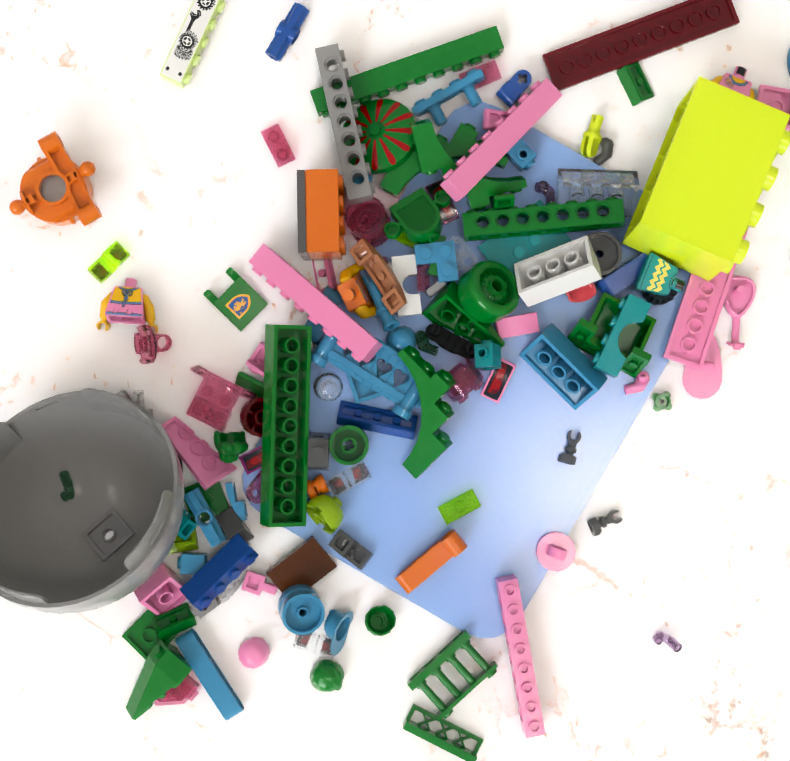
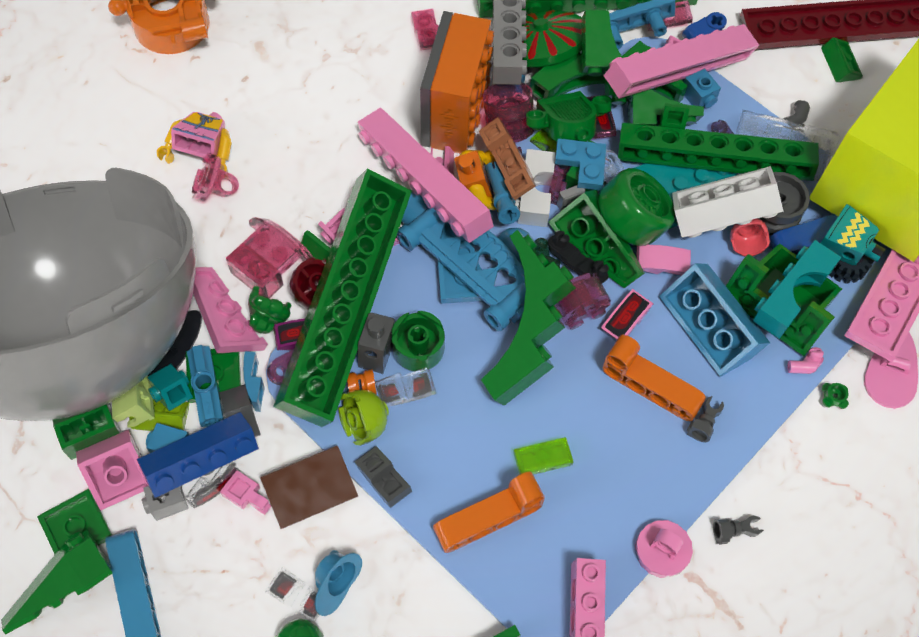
camera: 15 degrees right, 25 degrees down
clear green arm [59,471,75,502] -> none
clear neon green slope [87,241,130,284] -> none
green slope [151,602,197,640] -> none
clear pink slope [153,675,200,706] -> none
green flag [203,267,268,331] -> none
bright pink hair [238,637,270,669] -> none
dark azure wheel [278,584,325,635] -> none
clear hair [313,370,343,402] -> none
blue slope [336,401,418,439] -> none
green hair [364,605,396,636] -> none
teal brick [474,340,502,371] -> none
neon yellow arm [580,114,604,158] -> none
none -> orange beam [602,335,706,421]

